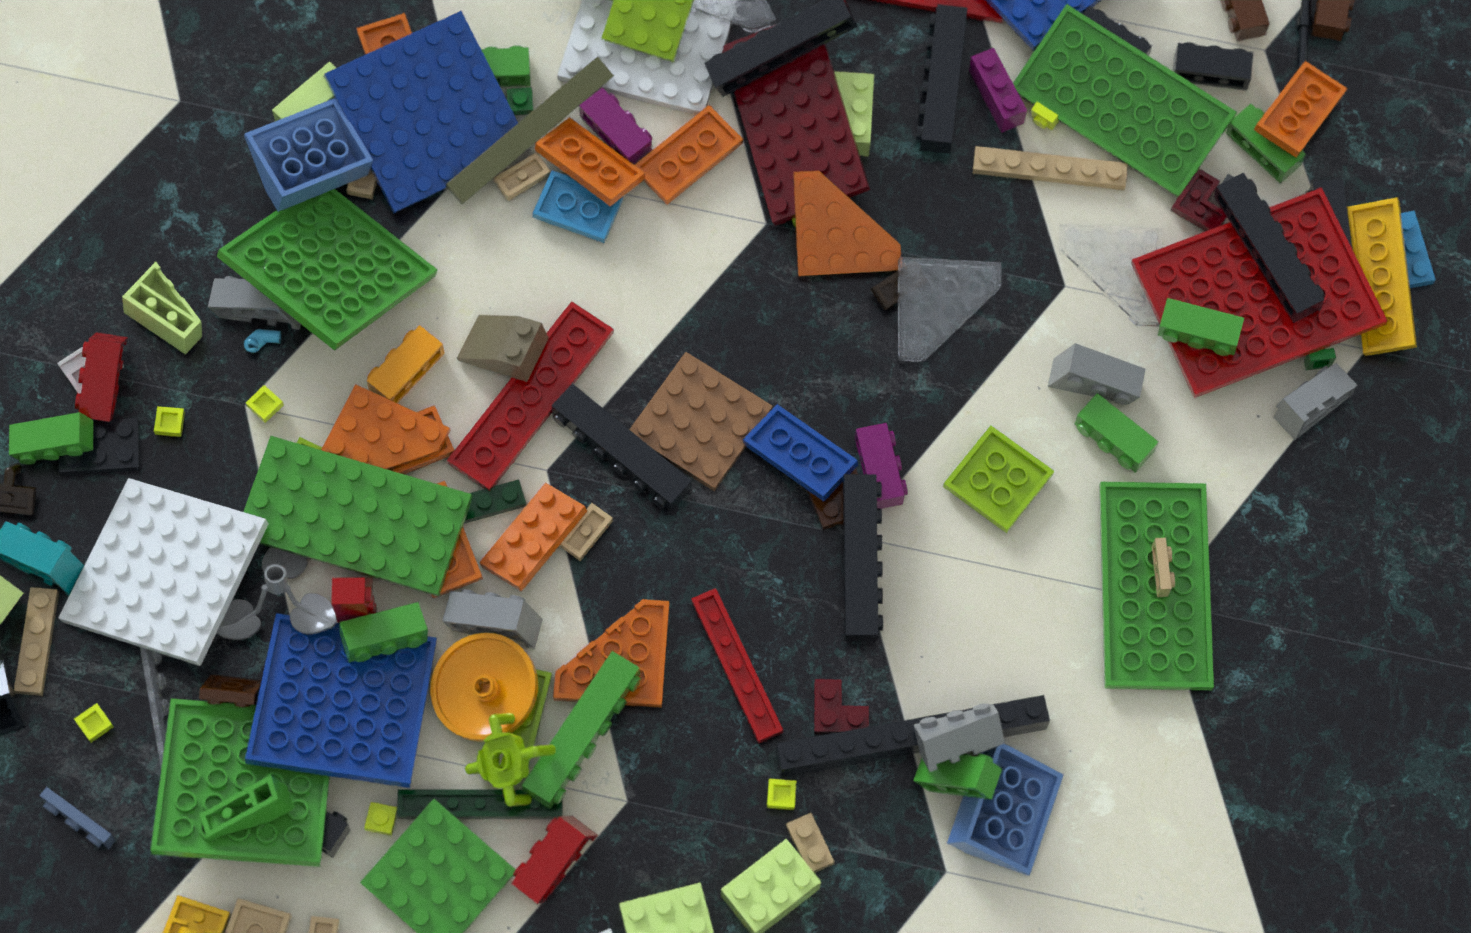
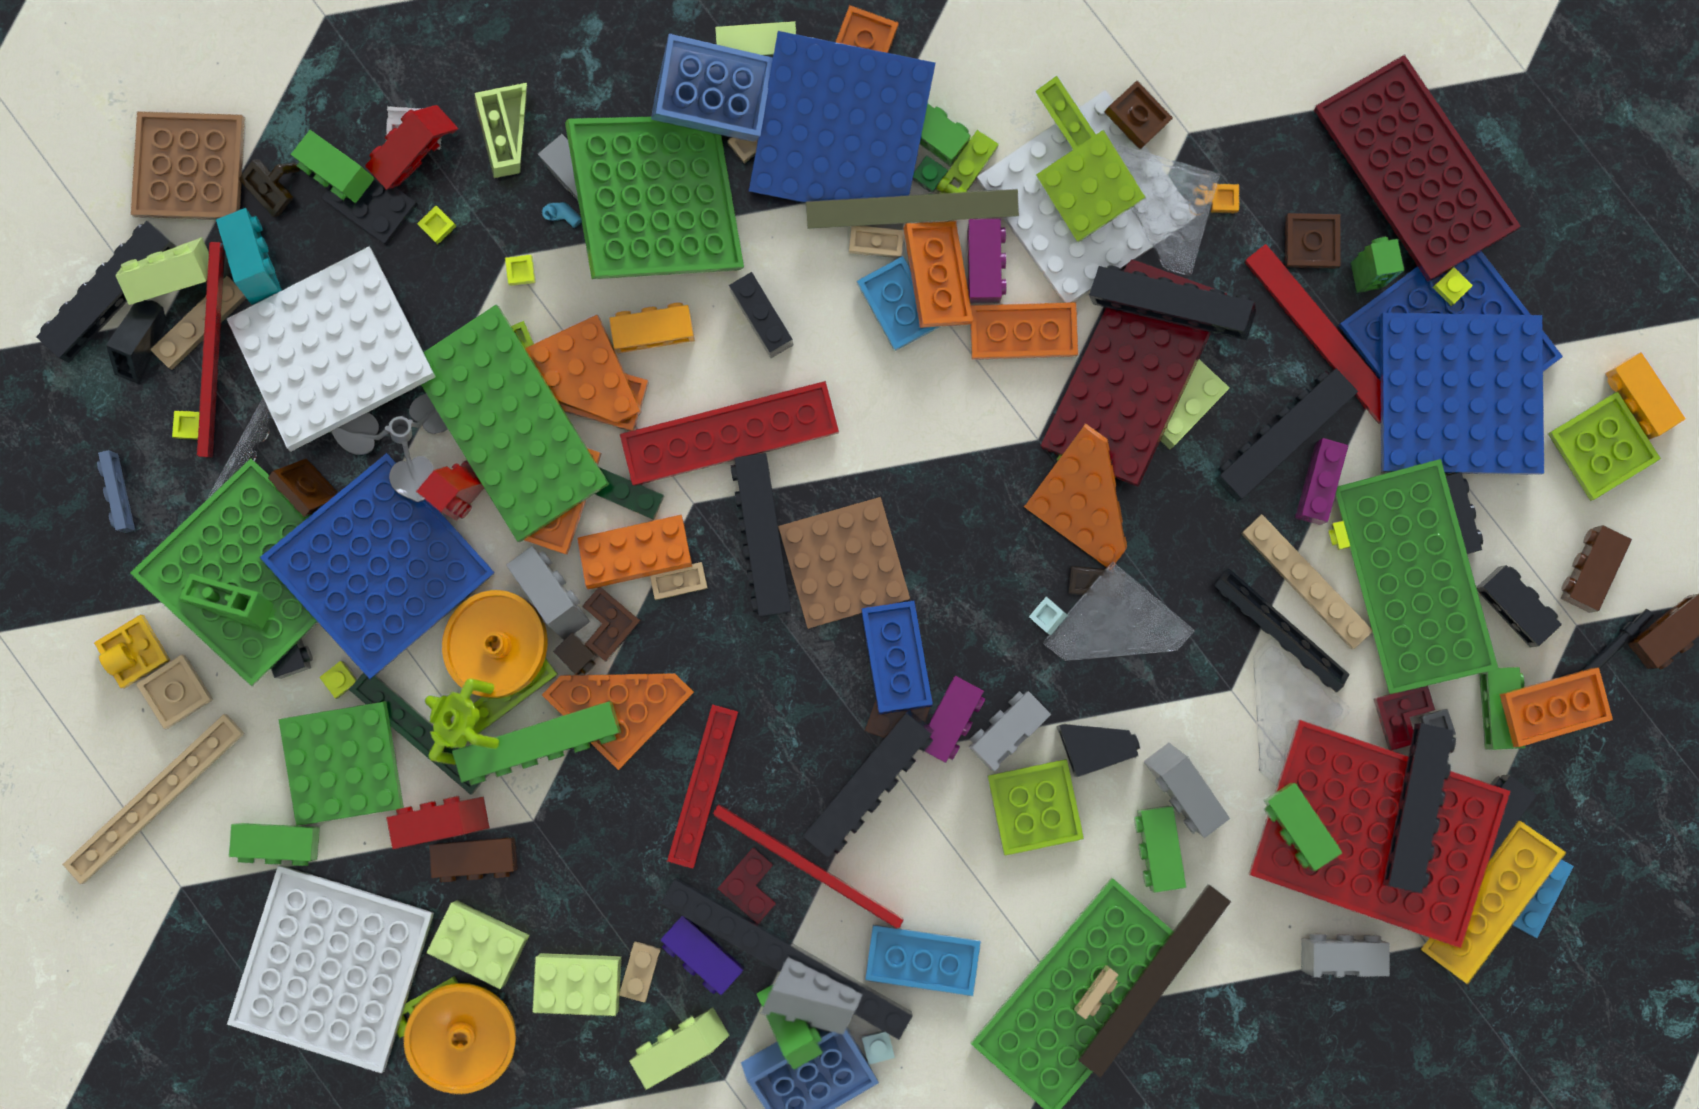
camera: 40 degrees right, 15 degrees up
bright green brick [340,602,428,662] -> none
dark tan slope [457,315,549,382] -> none
neon yellow plate [767,779,796,810] -> none
green plate [1304,348,1336,371] -> none
none -> red tile [197,242,225,458]
none -> reddish brown brick [429,837,517,882]
none -> dark brown brick [553,633,598,675]
none -> reddish brown plate [582,587,641,662]
none -> yellowish green wedge [630,1007,729,1090]
none -> dark purple brick [661,916,744,995]
none -> red tile [713,804,904,929]
none -> black brick [729,272,793,358]
none -> light aqua plate [862,1031,895,1065]
none -> dark azure plate [865,925,981,996]
none -> lime plate [936,130,999,193]
none -> light grey wedge [969,691,1051,771]
none -> light aqua plate [1029,597,1068,636]
none -> black slope [1057,724,1140,777]
none -> dark brown tile [1078,884,1231,1078]
none -> black plate [1214,568,1350,693]

